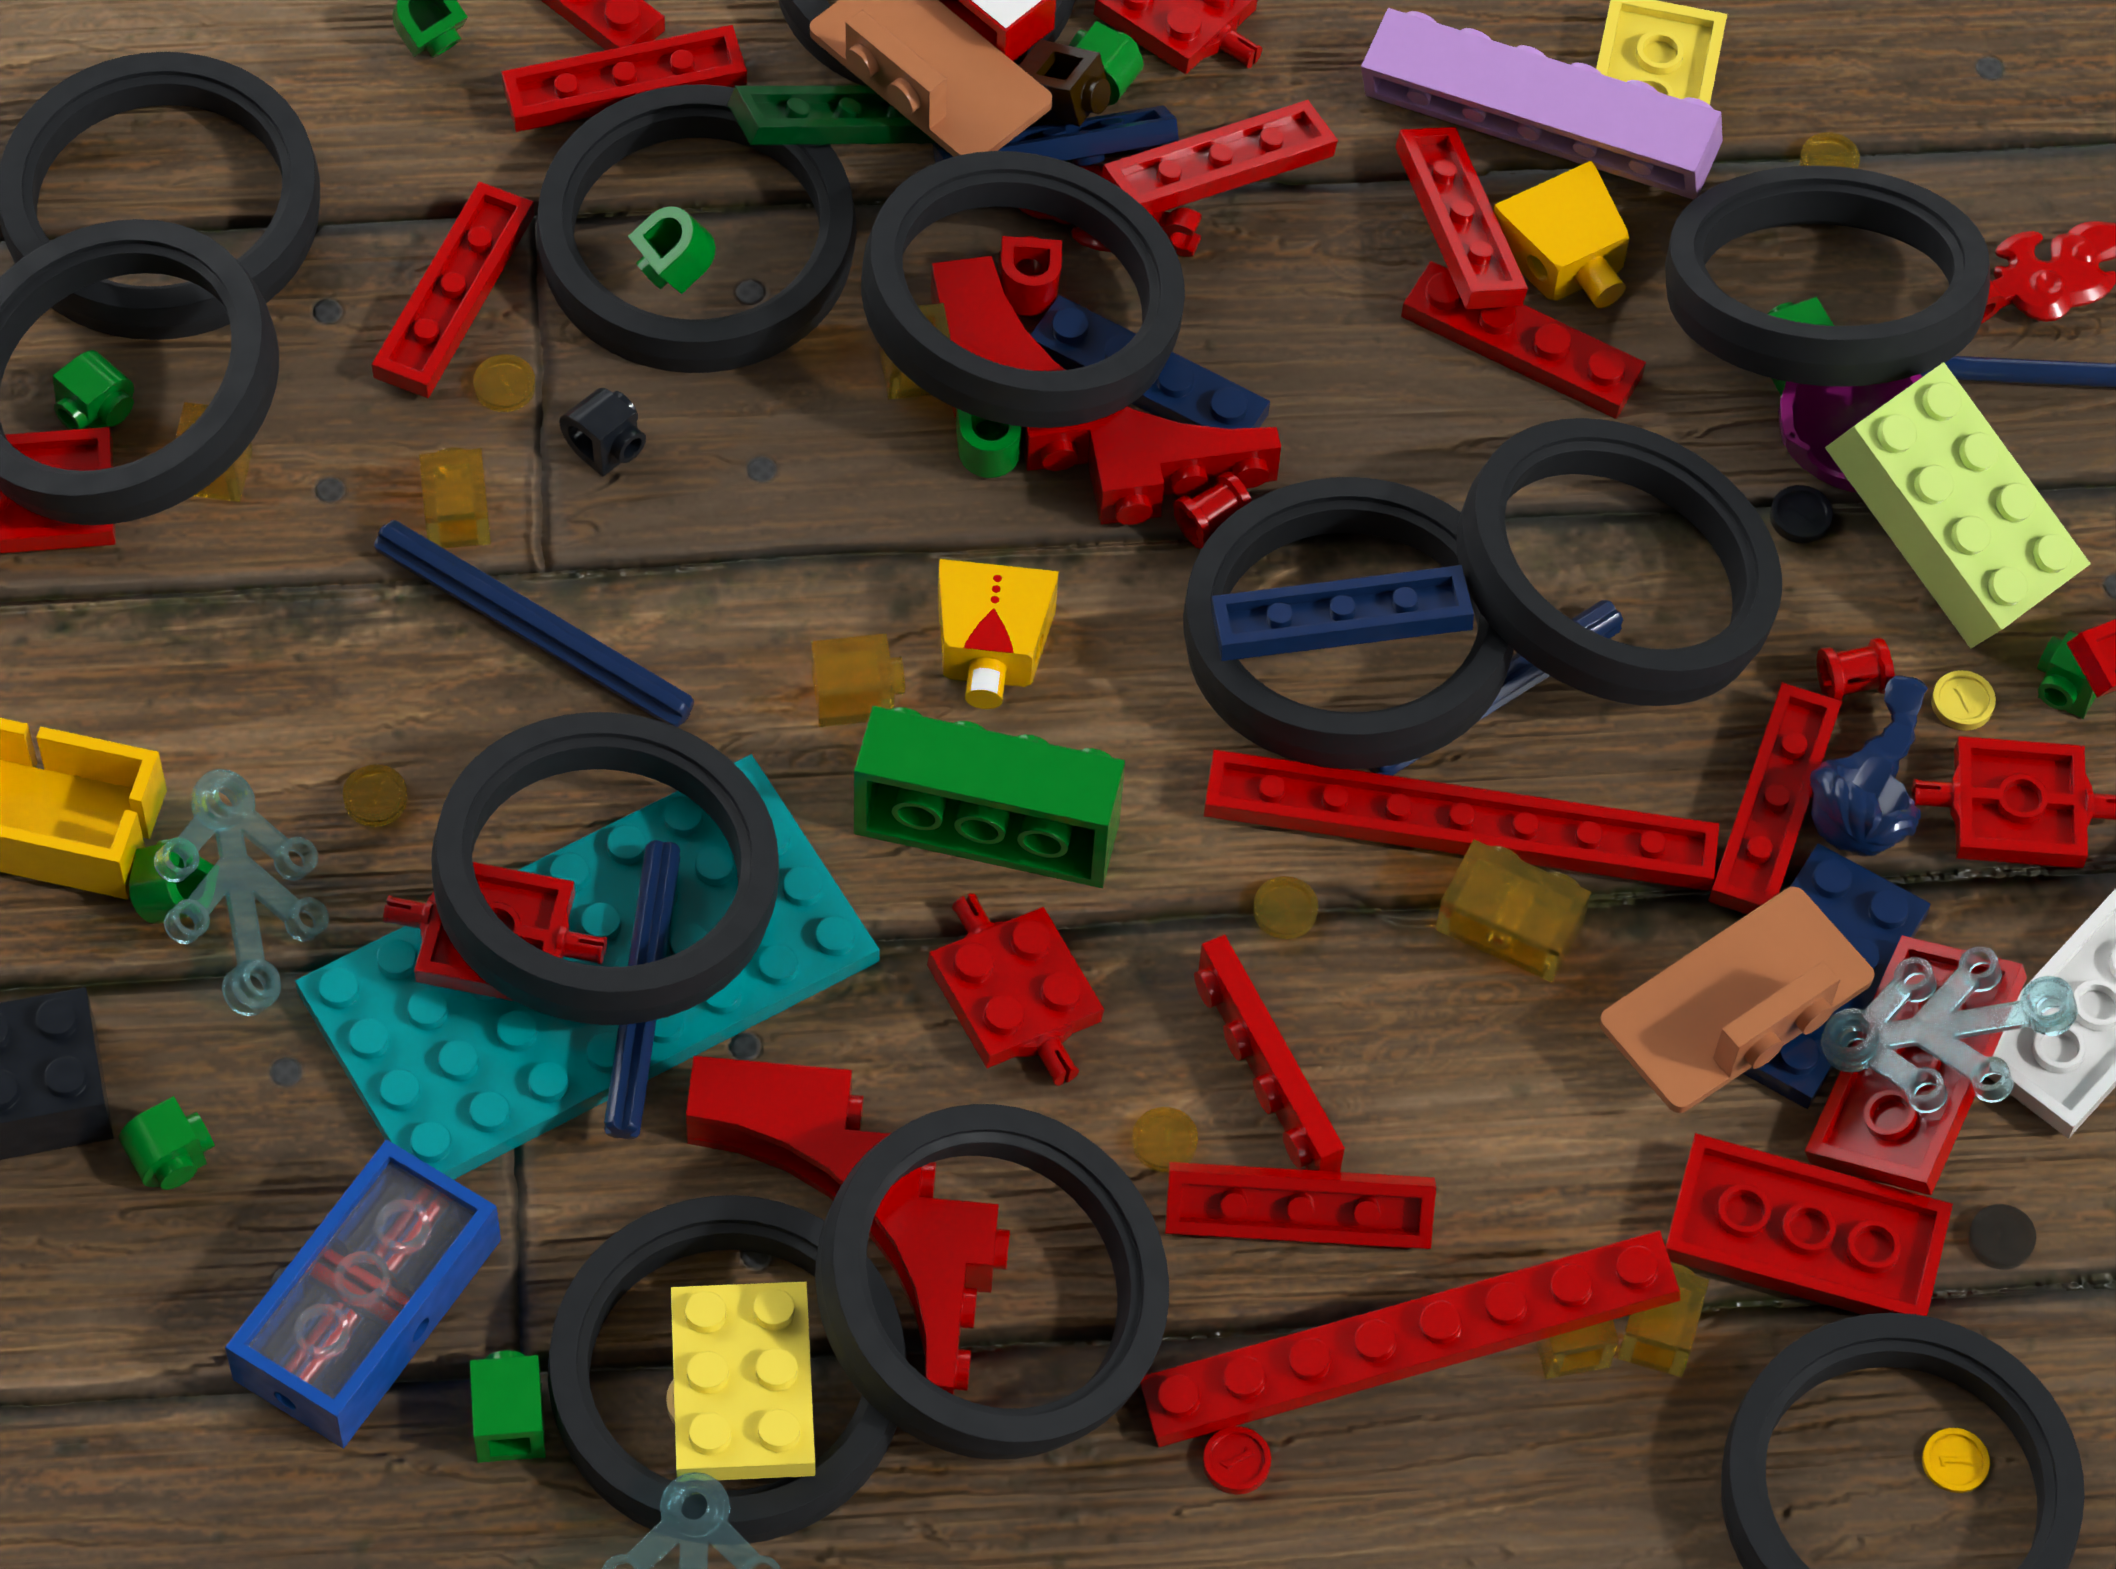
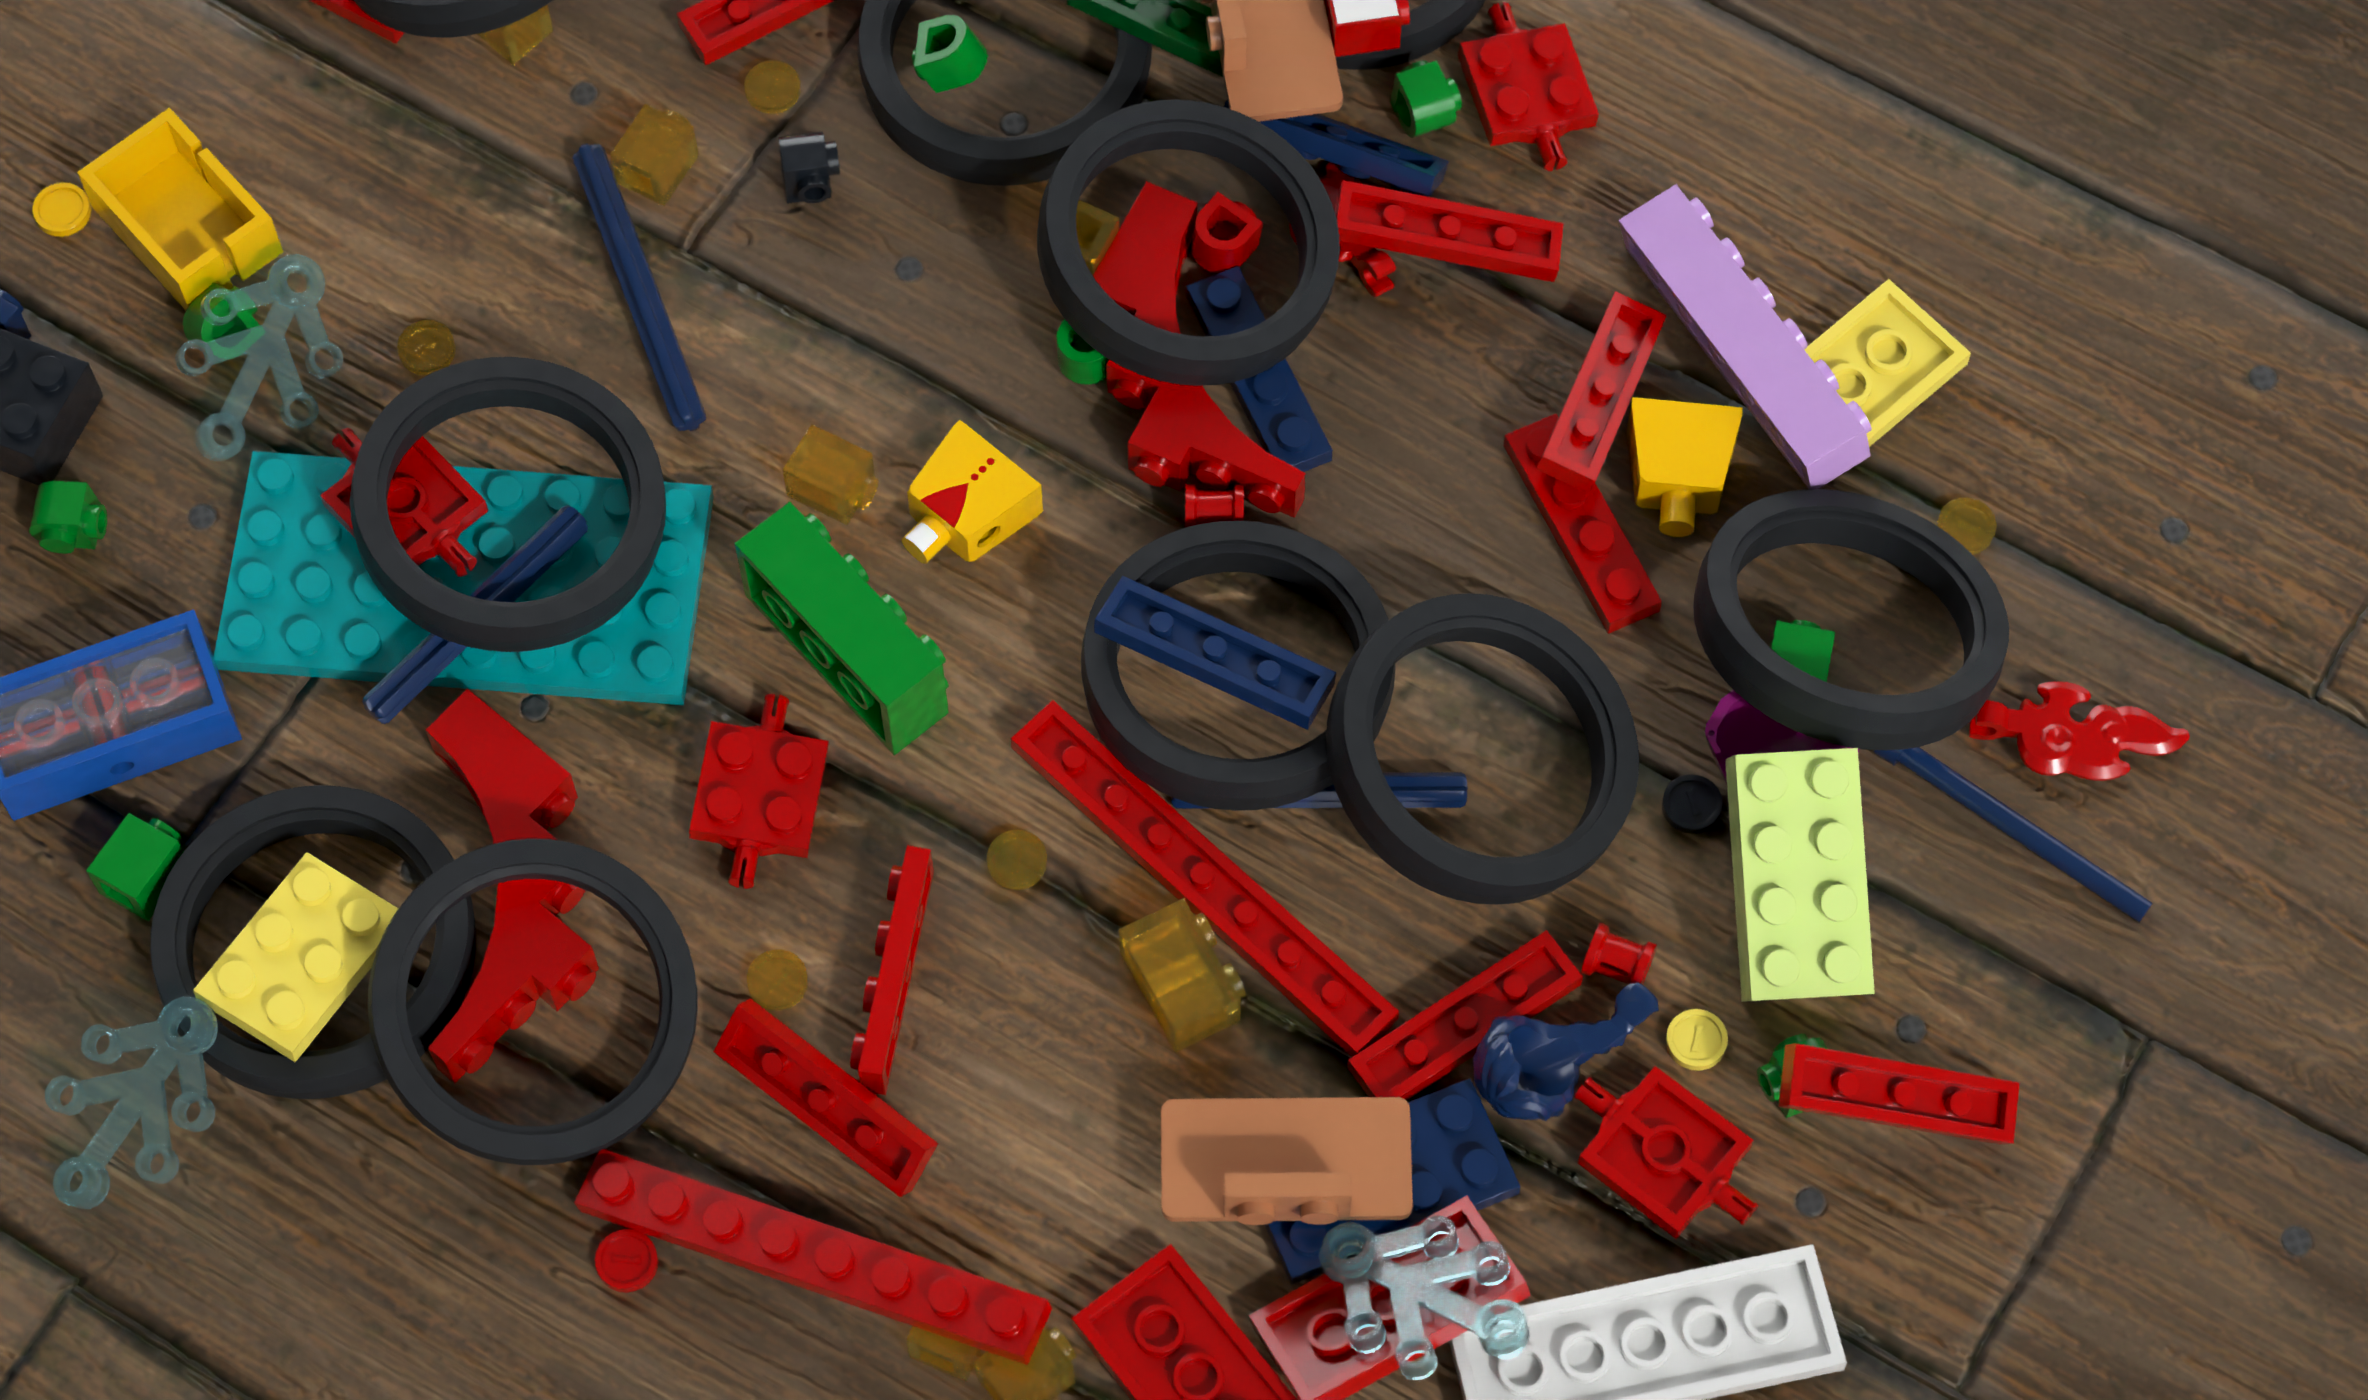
camera: 40 degrees right, 5 degrees up
dark brown brick [1019,39,1111,127] -> none

